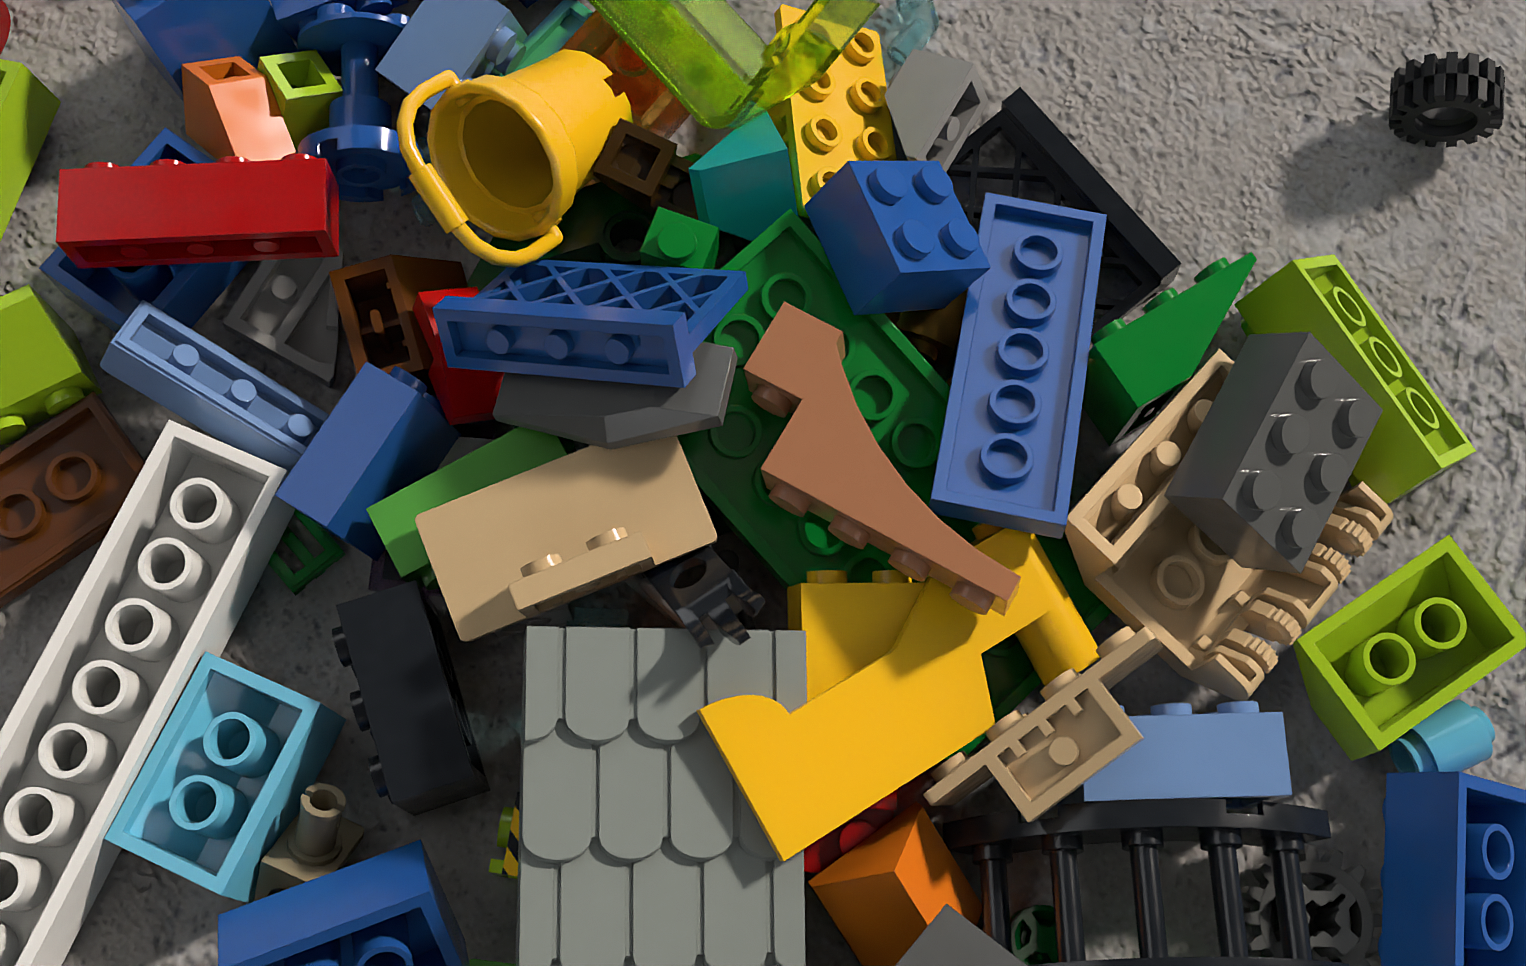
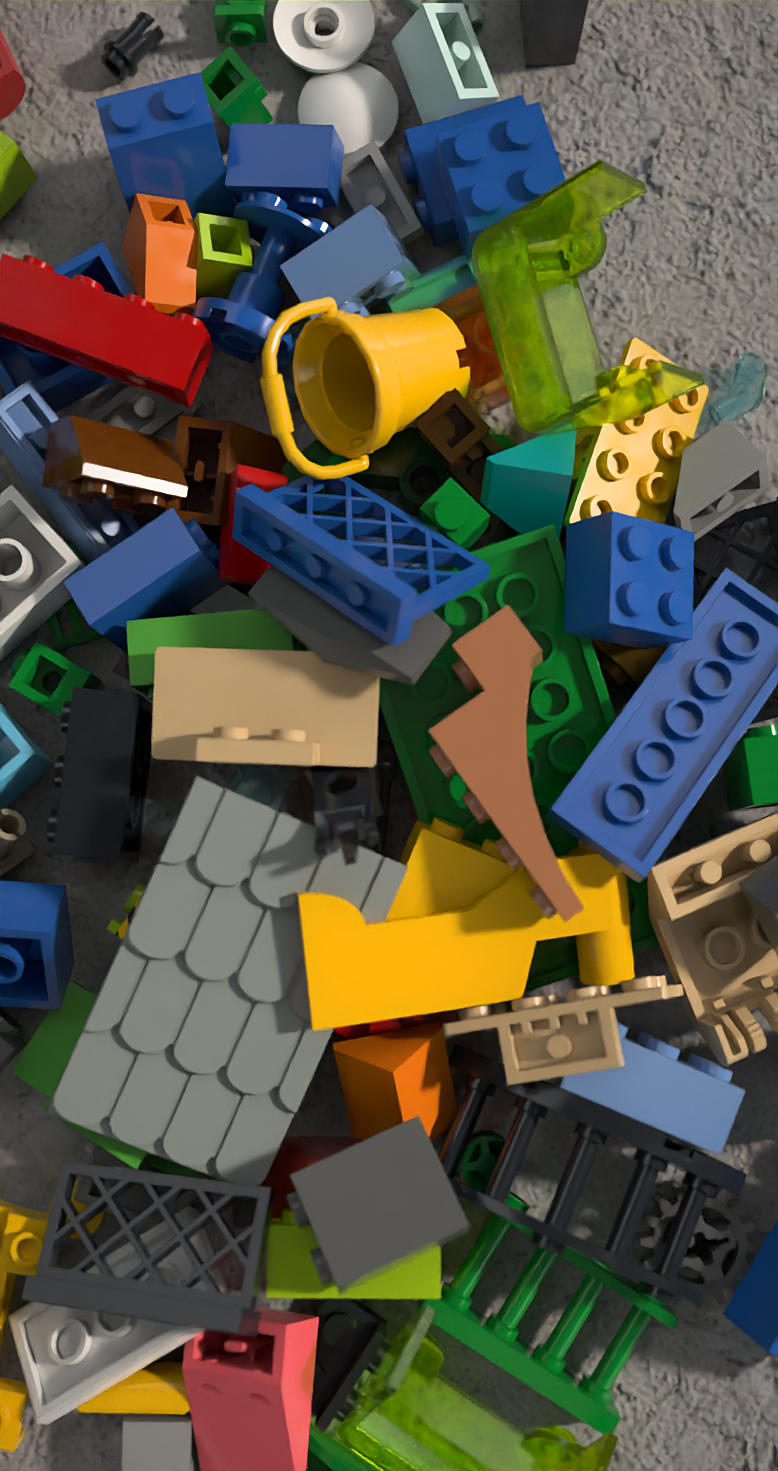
camera: 35 degrees right, 10 degrees up
none -> green brick [8,641,102,718]
none -> reddish brown slope [42,415,188,515]

